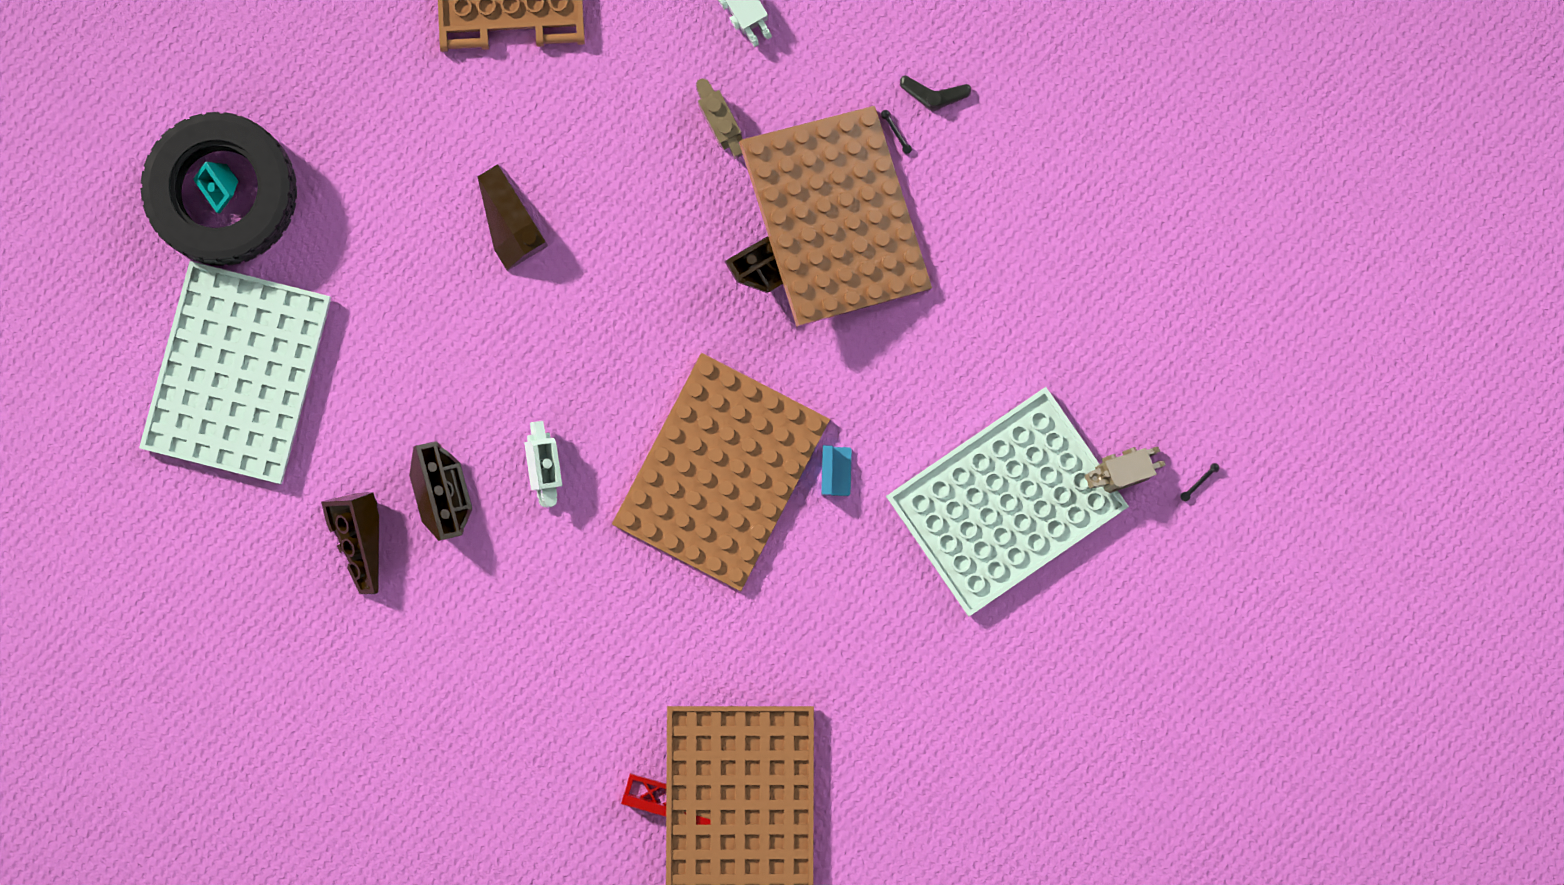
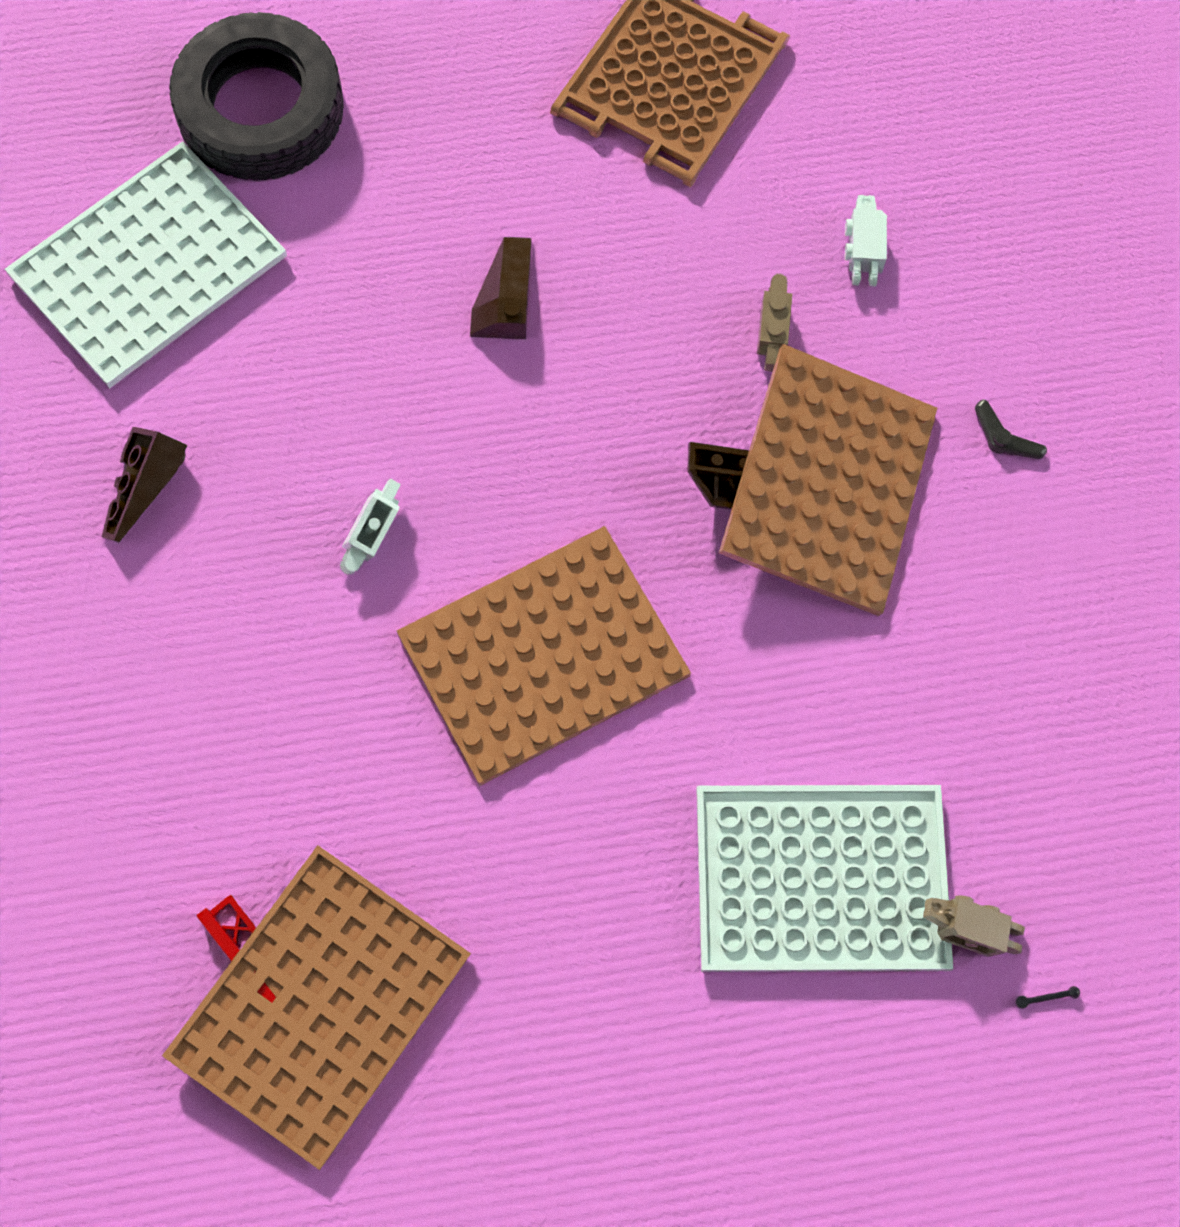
camera: 35 degrees right, 15 degrees down
teal slope [193,162,238,213] -> none
dark brown wedge [409,441,472,541] -> none
dark azure panel [821,445,852,496] -> none
black hinge [881,110,912,154] -> none

